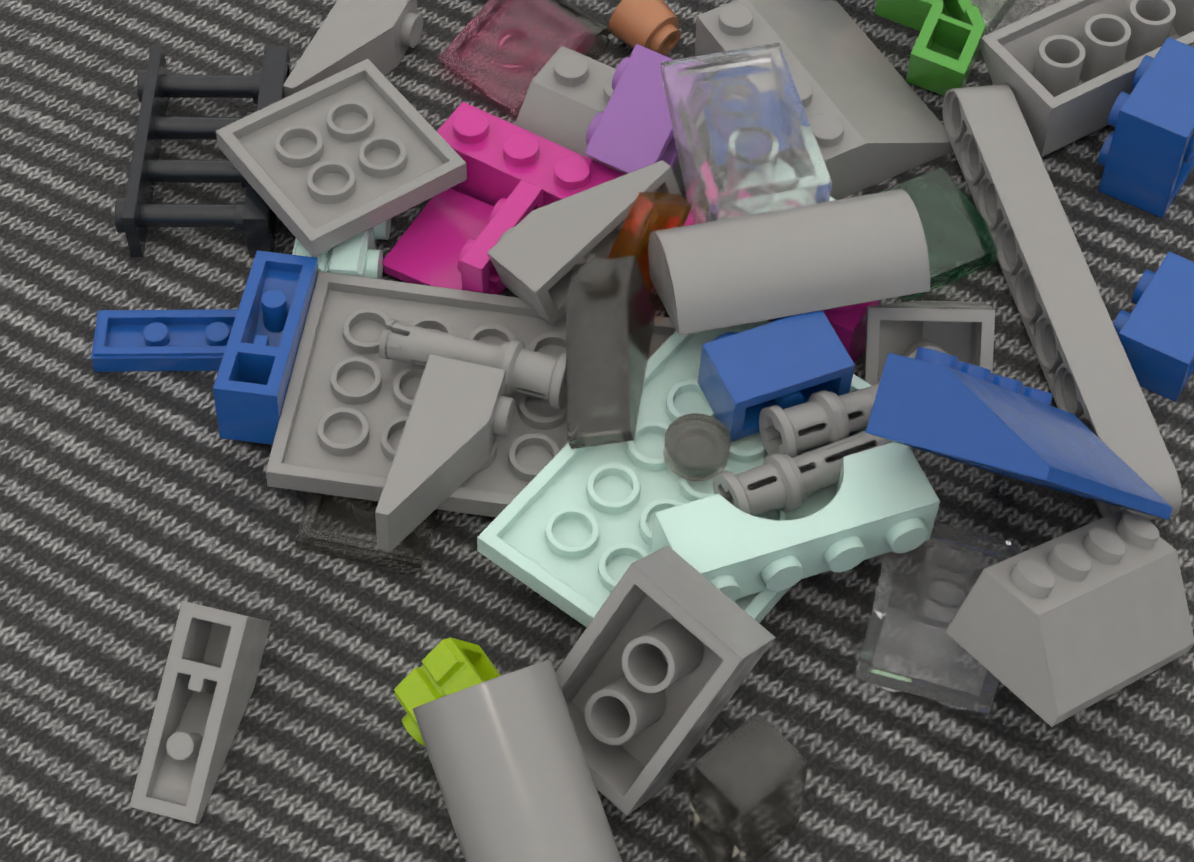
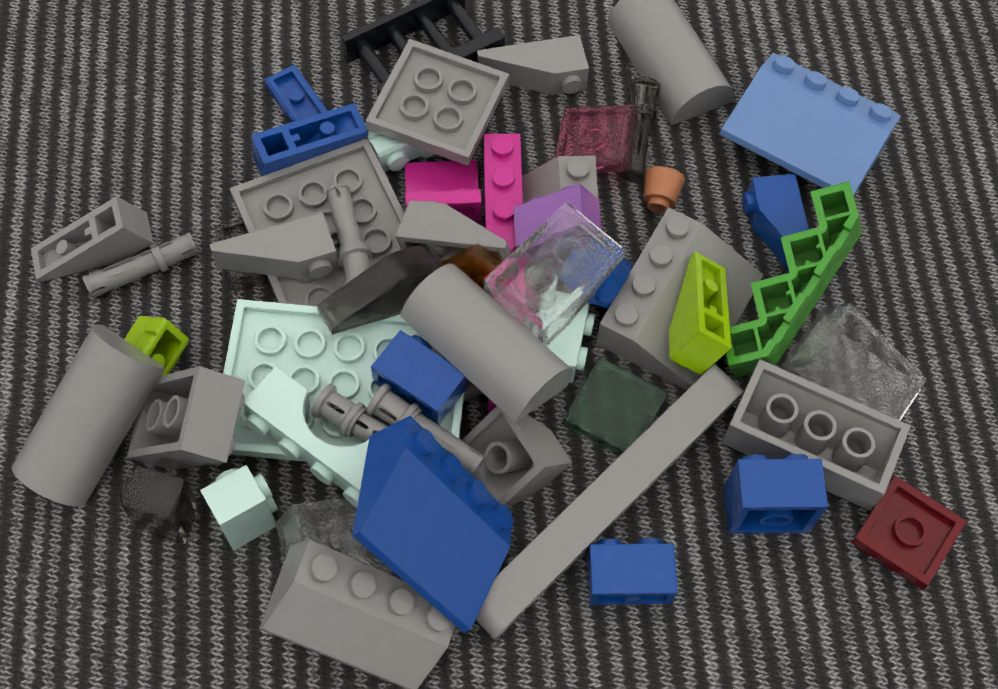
camera: 55 degrees right, 10 degrees up
clear smoke tile [663,413,731,481] -> none
none -> light grey pin [82,232,199,299]
none -> light aqua brick [200,465,278,551]
none -> lime slope [669,251,731,375]

